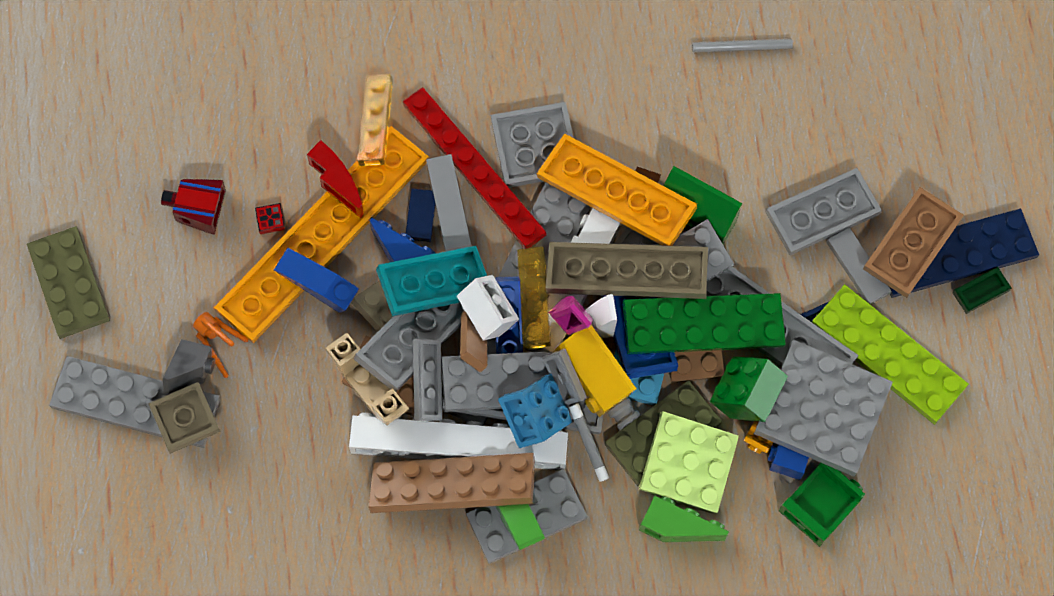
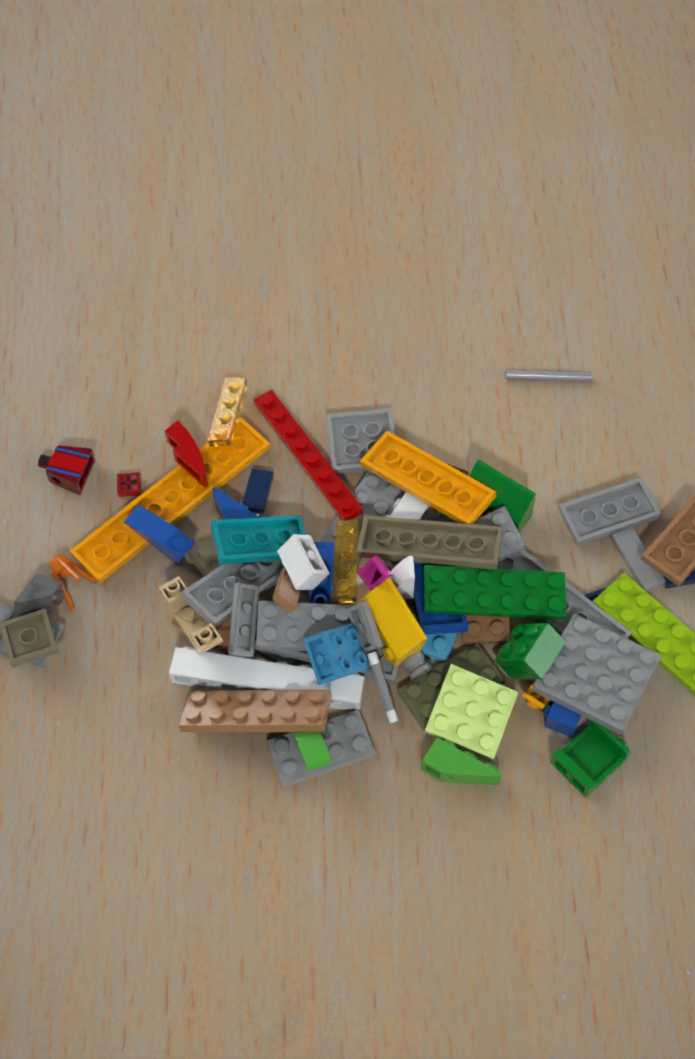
camera: 10 degrees right, 10 degrees down
light grey tile [426,154,471,251] -> none

